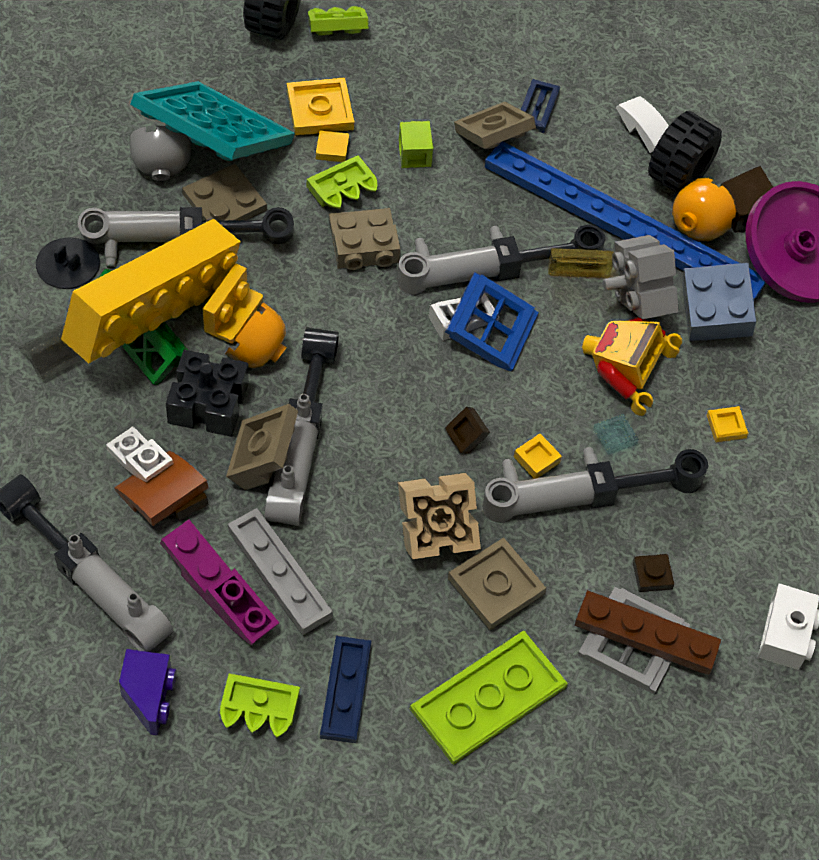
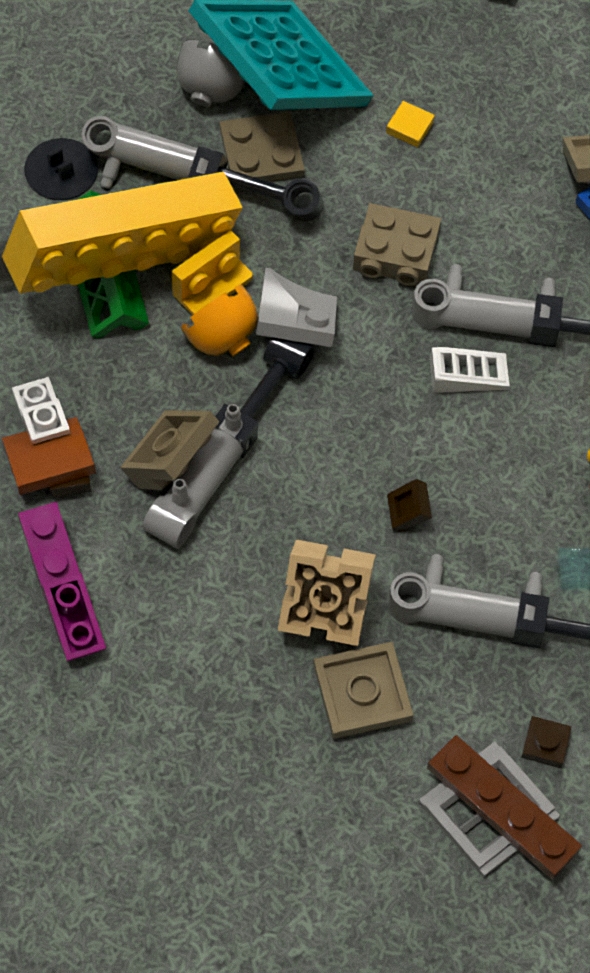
camera: 25 degrees right, 5 degrees up
black brick [165,349,249,437] -> none
lime plate [220,673,300,738] -> none
light grey plate [228,508,333,635] -> none
yellow plate [287,78,354,135] -> none
lime plate [306,155,377,209] -> none
dark blue tile [320,636,371,743] -> none
lime brick [398,121,433,168] -> none
lime tile [410,630,568,765] -> none
blue piece [445,273,539,371] -> none
yellow plate [514,434,562,479] -> none
none -> light grey plate [256,268,337,347]

